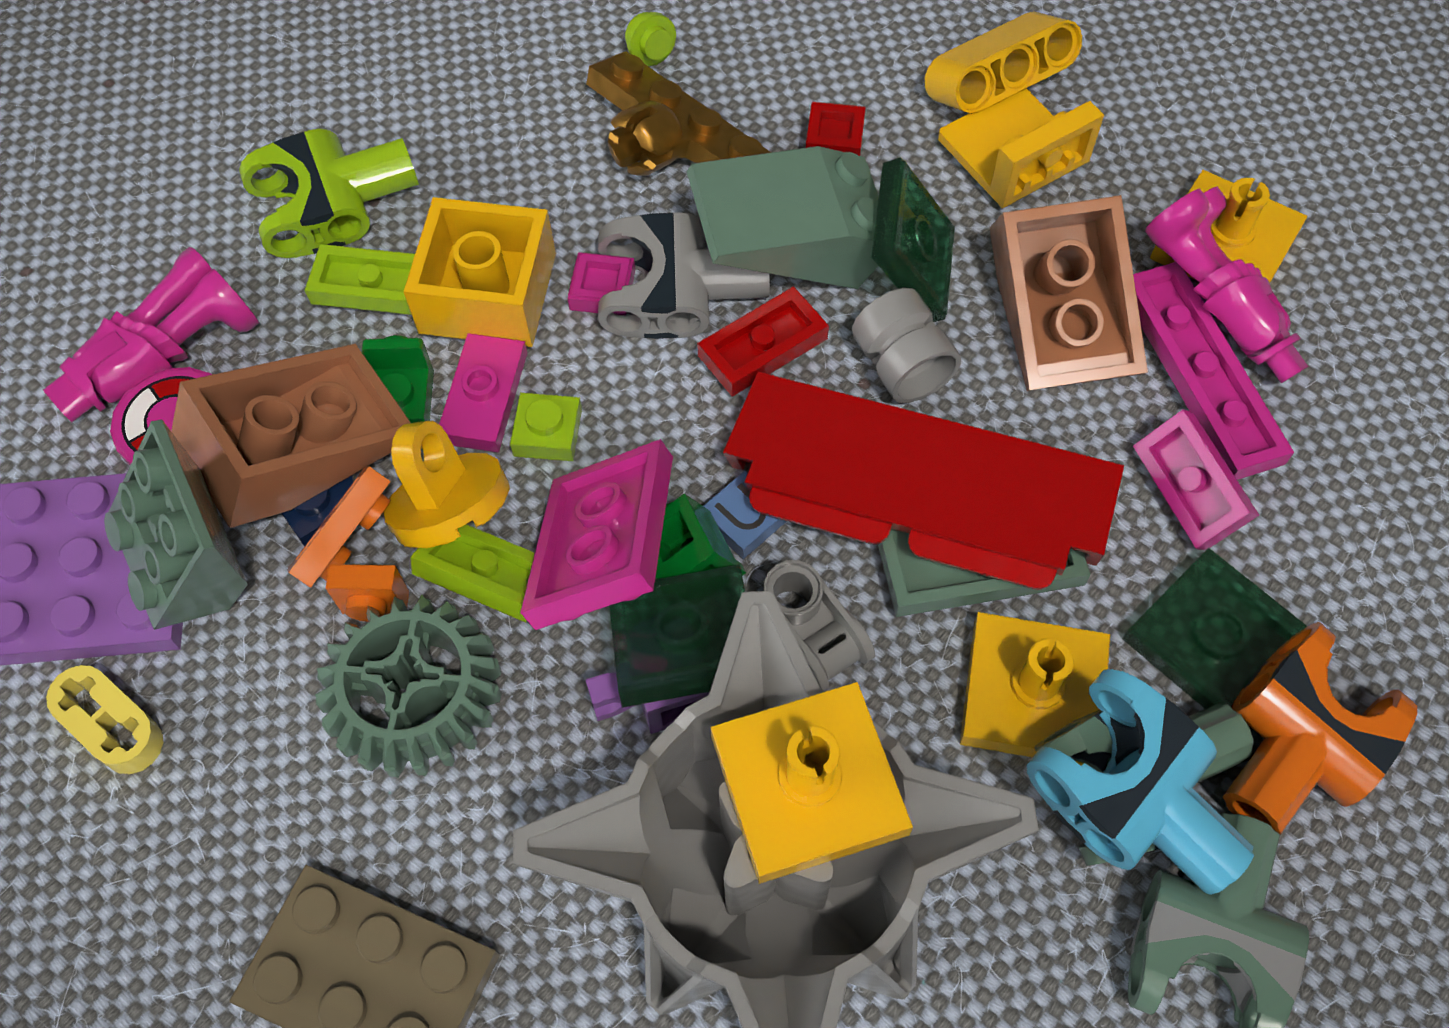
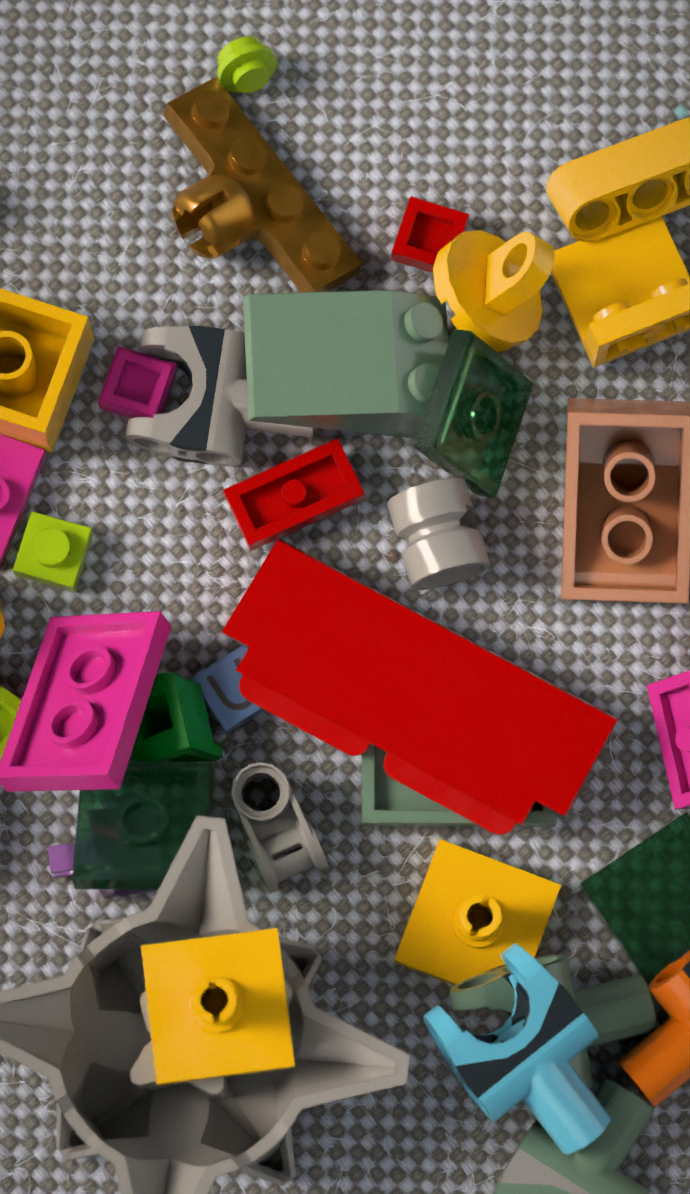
camera: 10 degrees right, 15 degrees up
none -> yellow tile [433,230,555,352]

